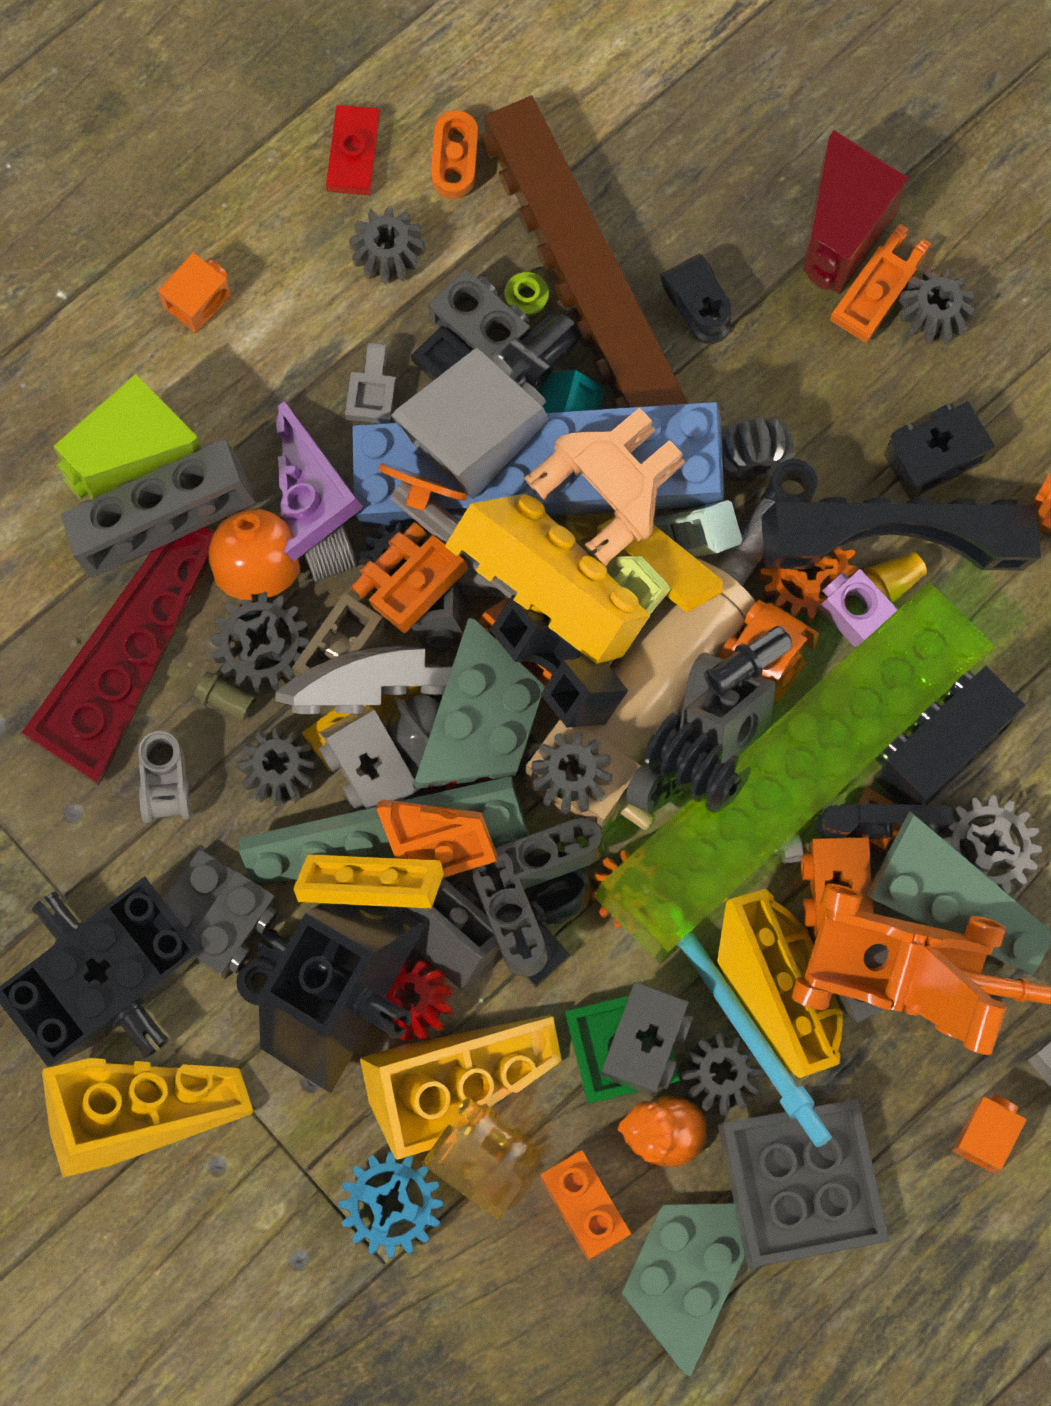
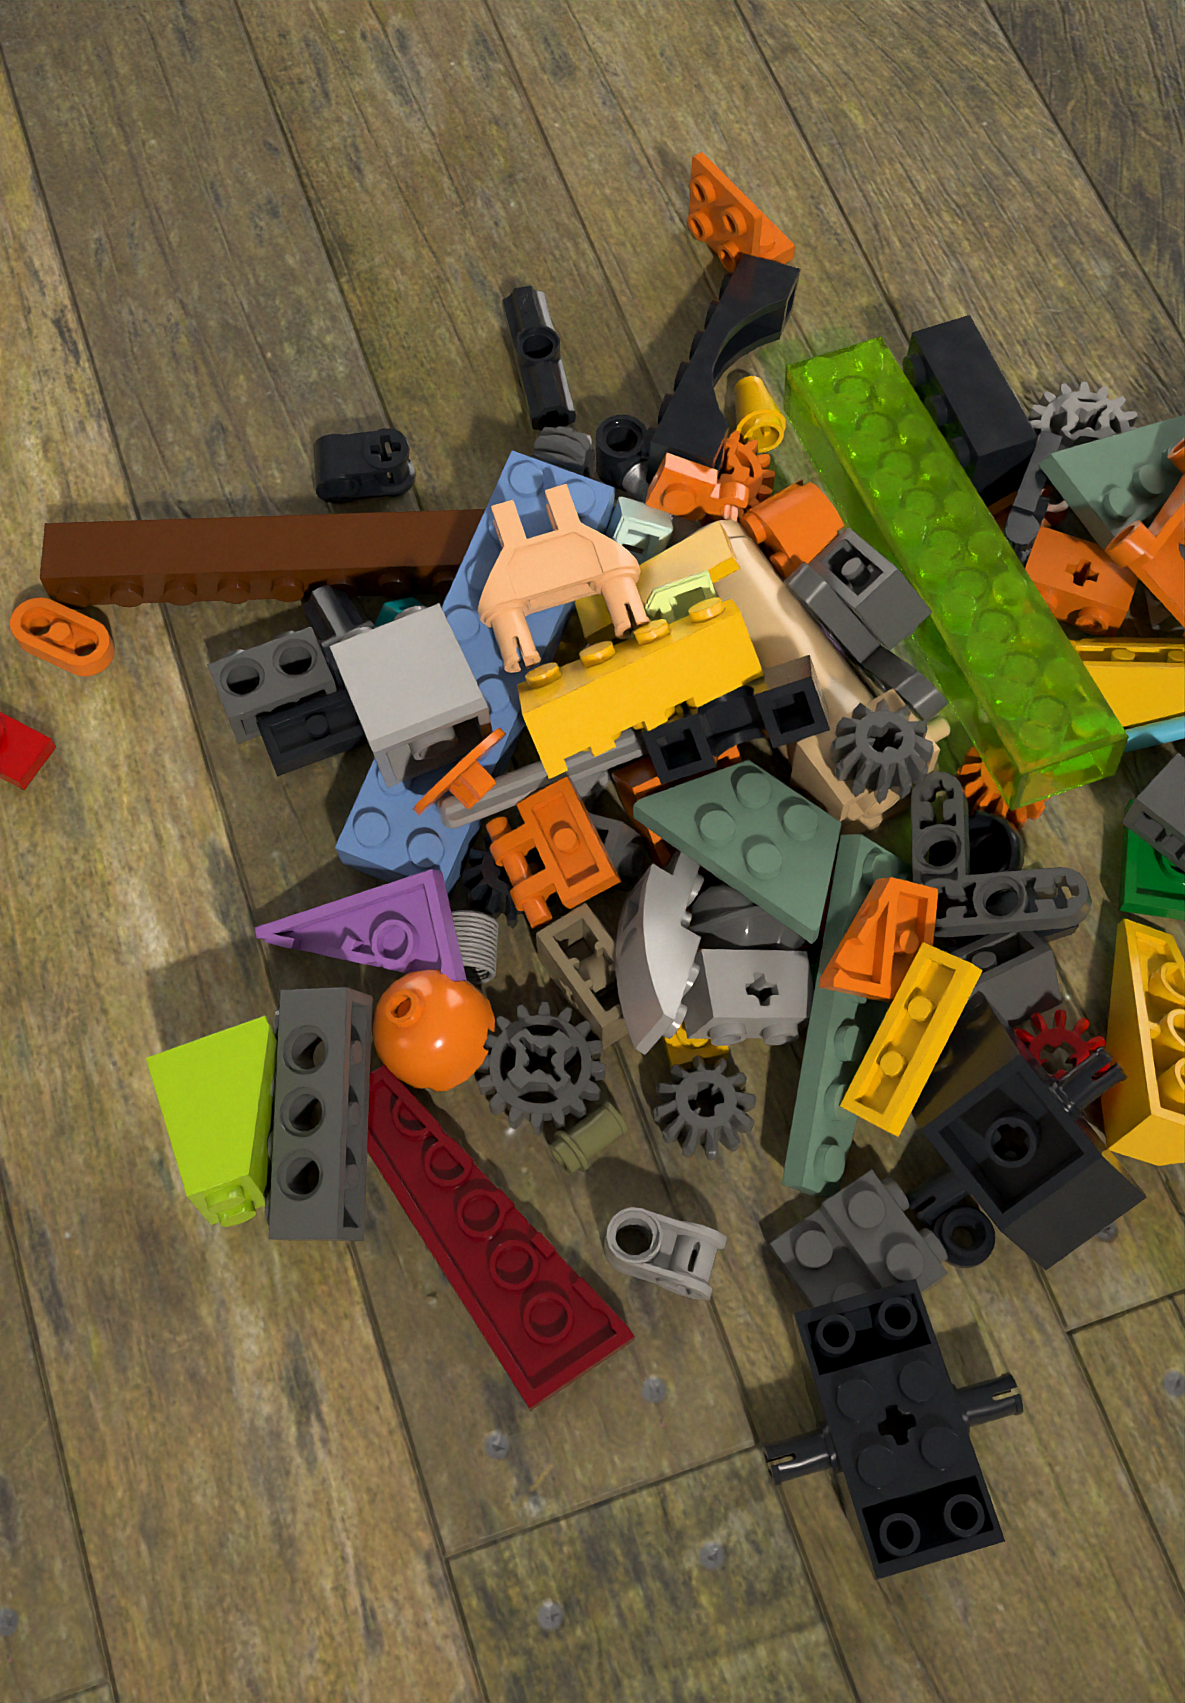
camera: 65 degrees left, 10 degrees down
yellow wedge [42,1058,253,1178] -> none
orange brick [158,252,231,333] -> none
light grey plate [345,343,396,424] -> none
dark grey gear [349,206,425,285] -> none
lime plate [505,272,549,316] -> none
black piece [645,712,751,813] -> none
black axle [704,626,792,697] -> none
dark red slope [803,130,909,294] -> none
lavender brick [818,569,898,647] -> none
orange hinge [830,224,931,344] -> none
black brick [884,401,995,500] -> none
dark grey gear [899,267,975,344] -> none
none -> black piece [502,285,576,431]
none -> orange plate [645,453,749,522]

